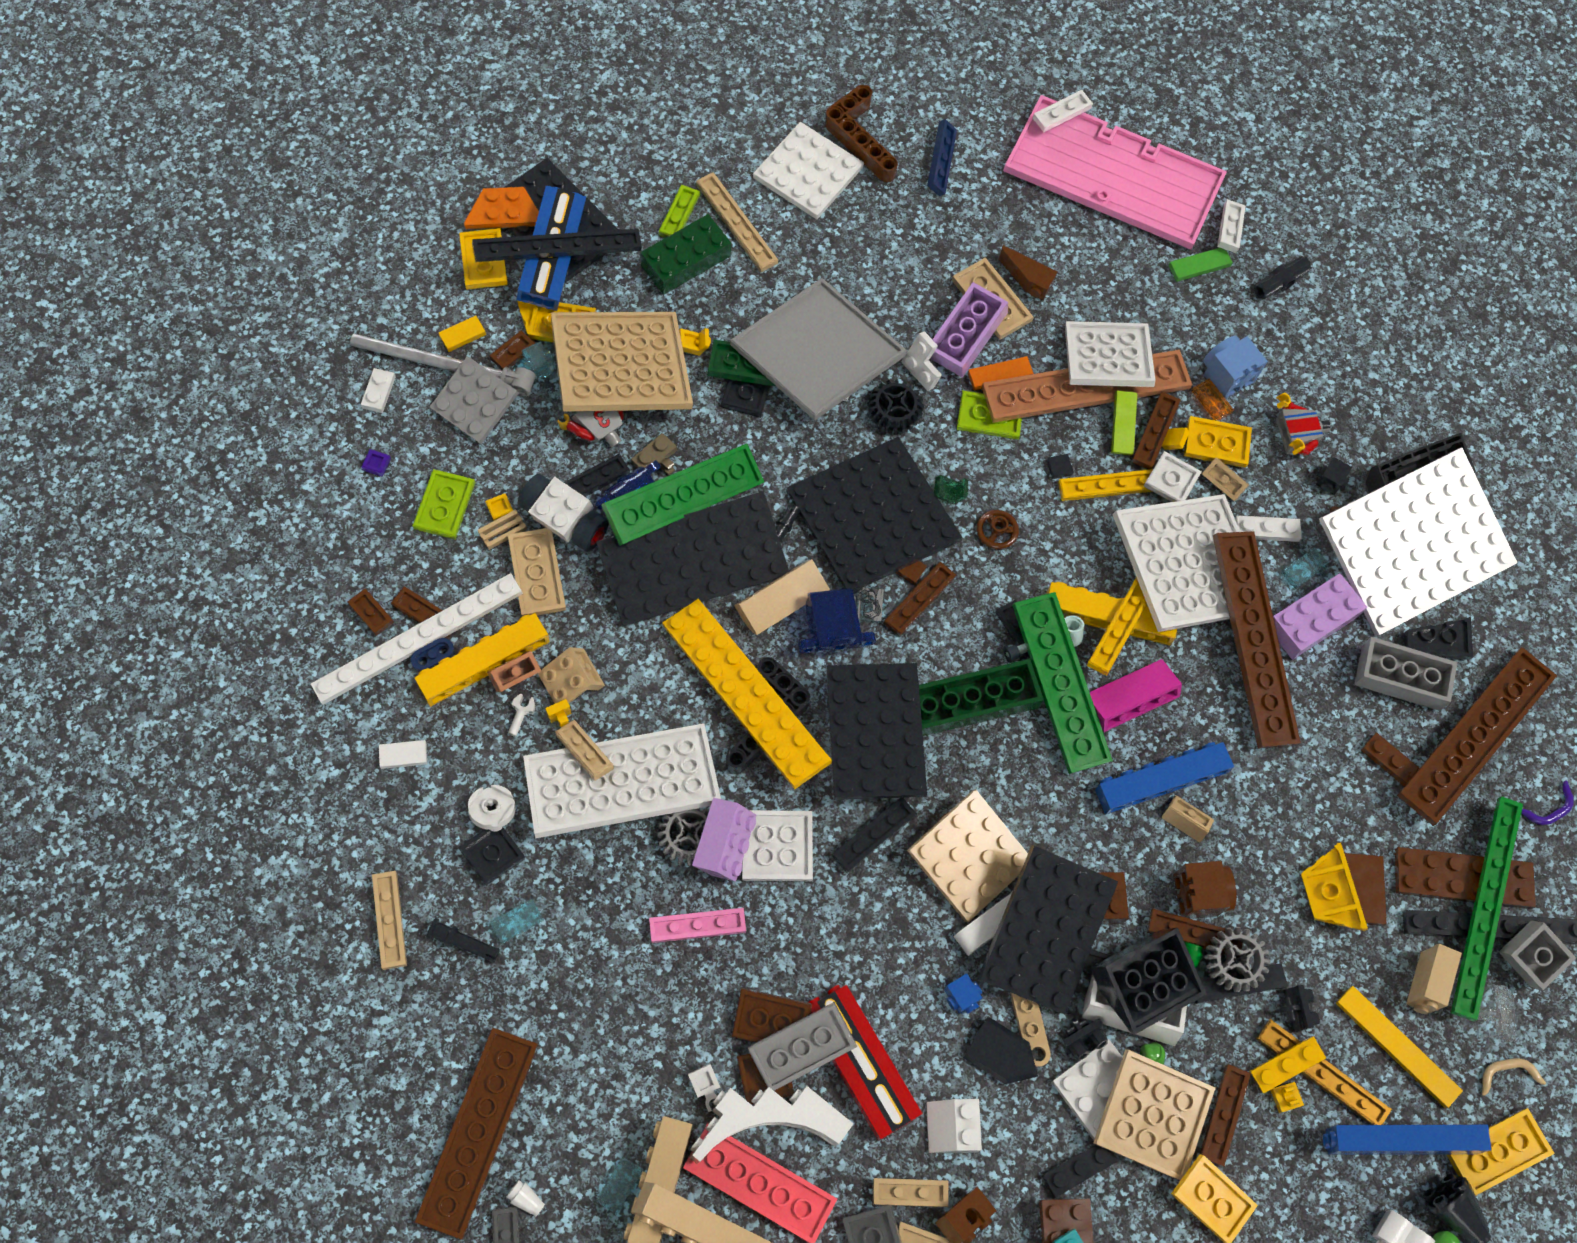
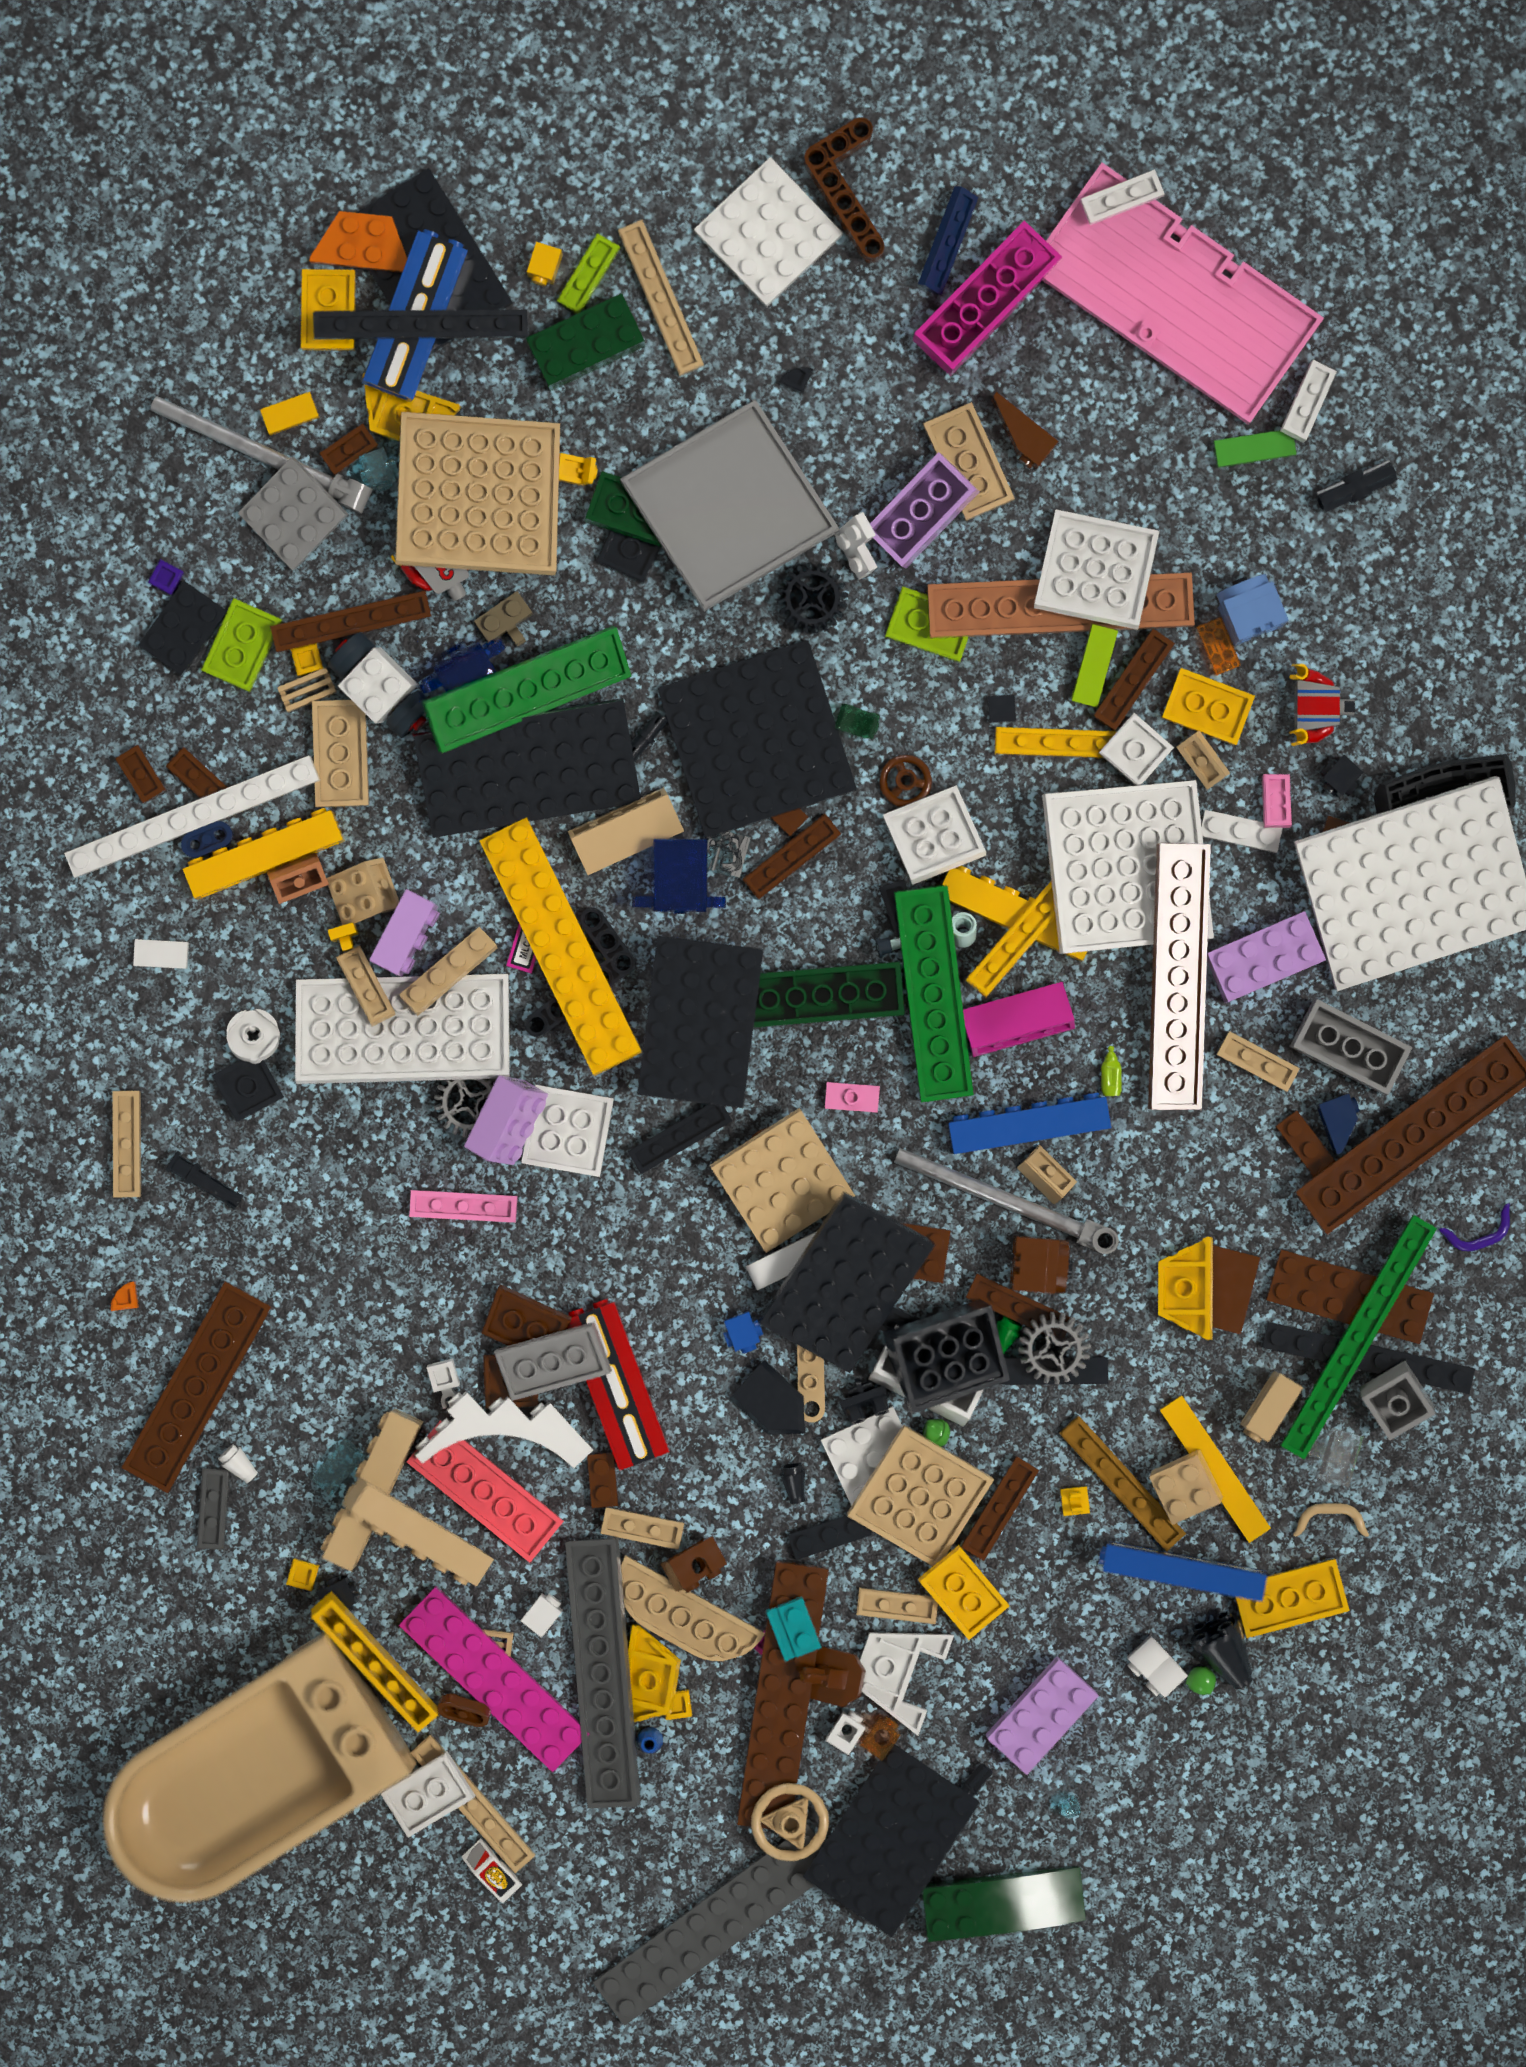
camera: 15 degrees right, 20 degrees up
white plate [361,368,395,413] -> none
clear light blue tile [490,899,544,944] -> none
white bar [508,694,535,737] -> none
black tile [563,453,630,497] -> none
white slope [926,1099,982,1153] -> none
orange tile [968,356,1034,391] -> none
yellow tile [1162,427,1189,450] -> none
yellow plate [1250,1036,1326,1093] -> none
black hips [1279,985,1320,1032] -> none
clear light blue tile [1281,547,1329,589] -> none
black wing [1404,617,1473,660] -> none
none -> orange tile [111,1281,139,1311]
none -> black plate [138,581,227,677]
none -> reddish brown plate [270,591,432,653]
none -> lavender brick [370,889,440,977]
none -> tan plate [399,927,497,1016]
none -> tile [506,923,537,974]
none -> yellow brick [527,242,563,286]
none -> reddish brown plate [587,1452,618,1508]
none -> black tile [779,367,814,395]
none -> black cone [779,1463,805,1504]
none -> bright pink plate [825,1082,880,1113]
none -> tan tile [856,1587,938,1624]
none -> white plate [883,785,986,885]
none -> flat silver piece [894,1148,1119,1254]
none -> dark pink slope [913,221,1062,377]
none -> lime piece [1101,1046,1122,1096]
none -> tan brick [1149,1449,1223,1525]
none -> tan plate [1216,1031,1300,1092]
none -> bright pink plate [1262,774,1292,828]
none -> dark blue slope [1316,1094,1360,1154]

